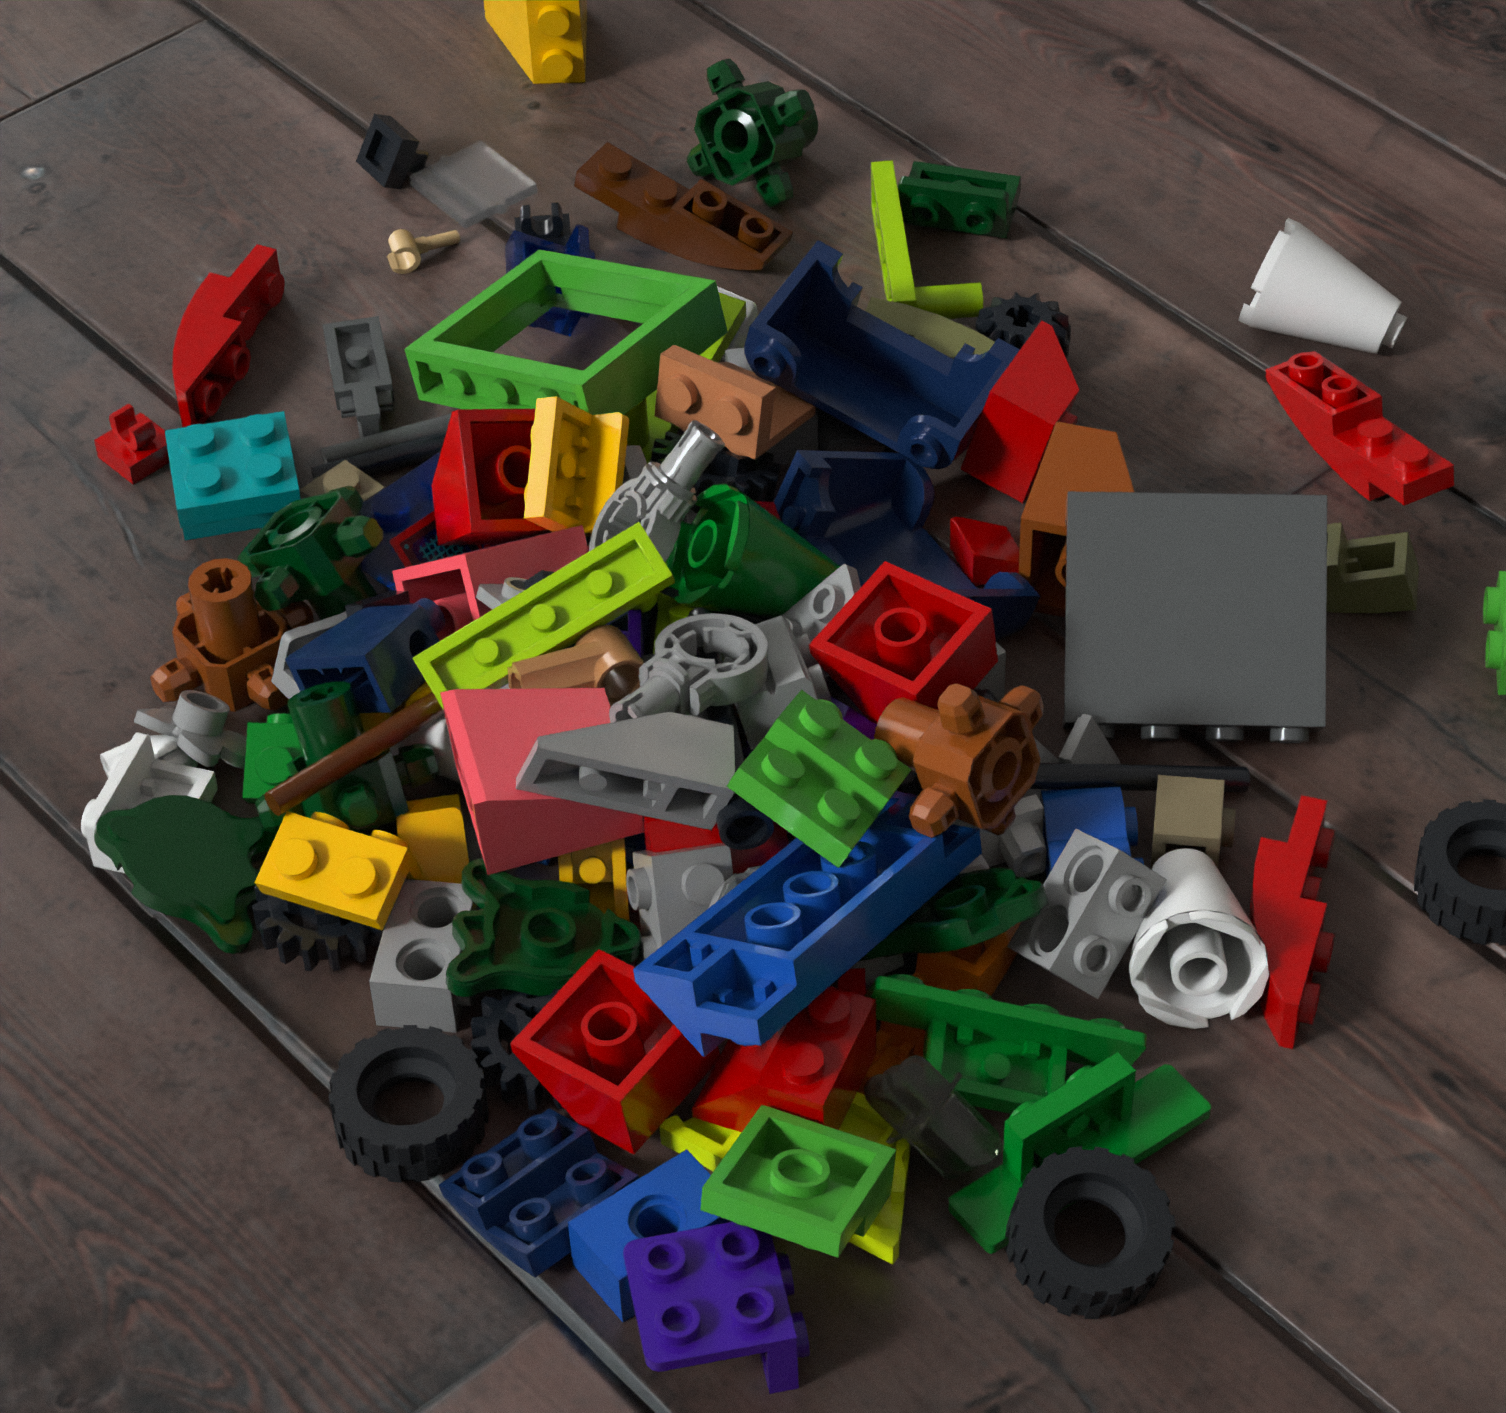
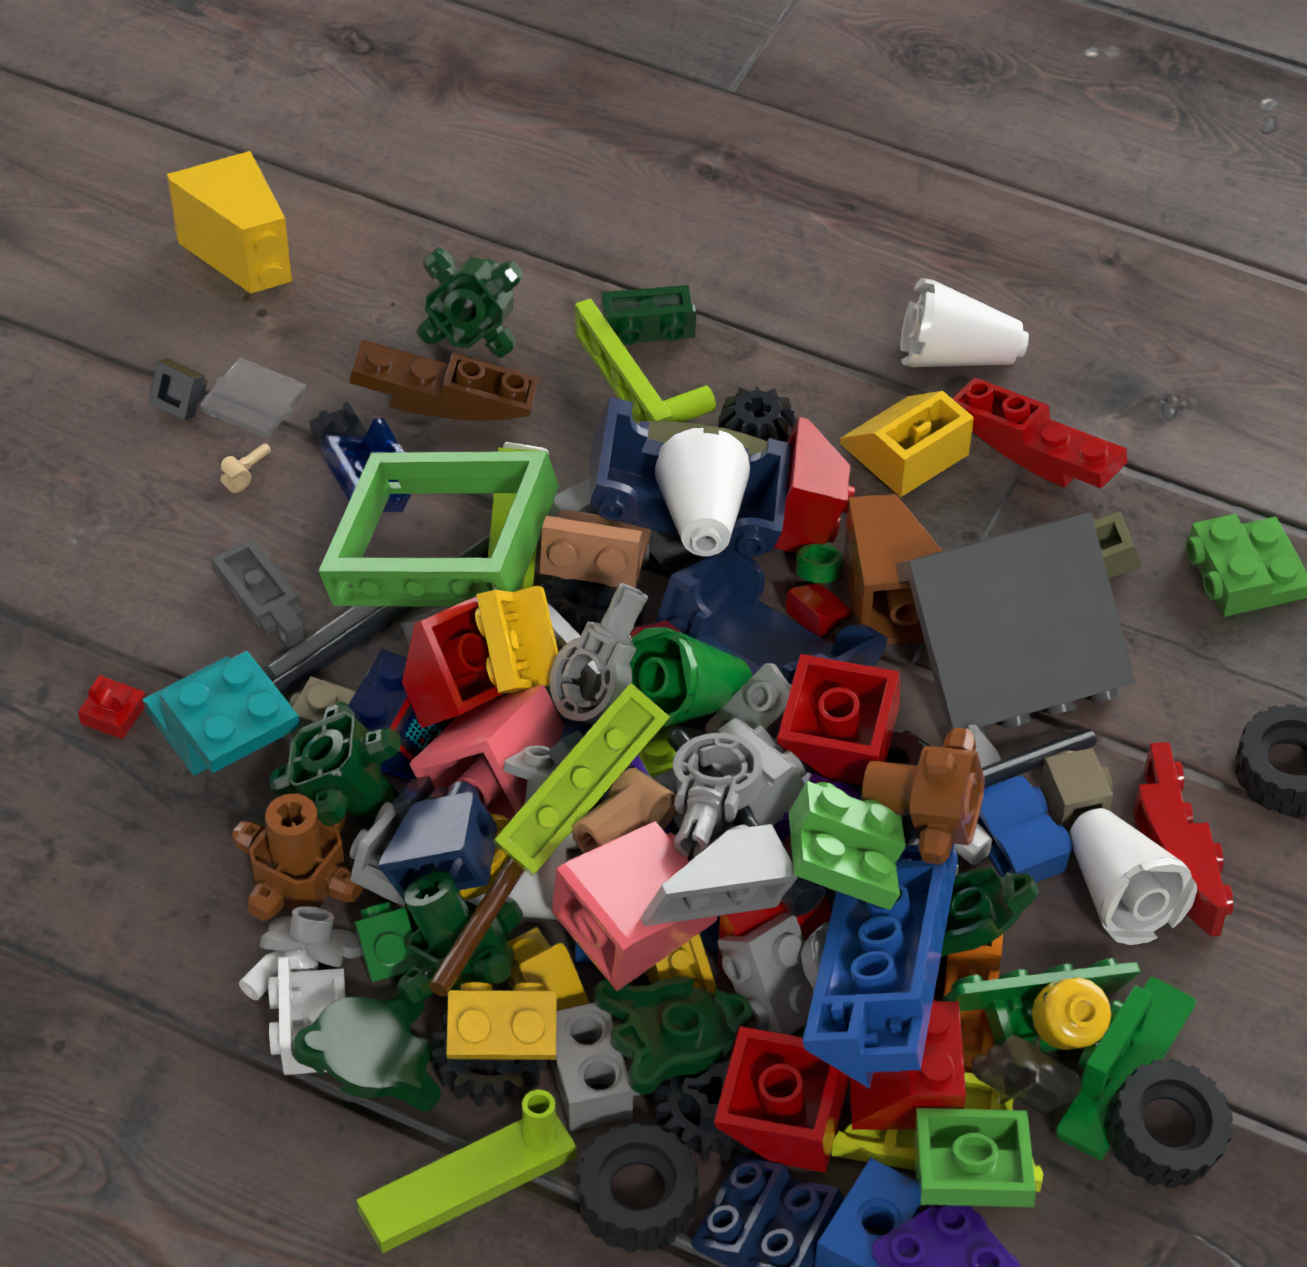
camera: 25 degrees left, 5 degrees up
red slope [172,244,285,427] -> none
light grey brick [1007,829,1167,999] -> none
none -> lime piece [356,1090,577,1254]
none -> white cone [655,428,750,556]
none -> green tile [795,544,844,583]
none -> yellow slope [840,391,974,497]
none -> yellow head [1032,977,1111,1050]

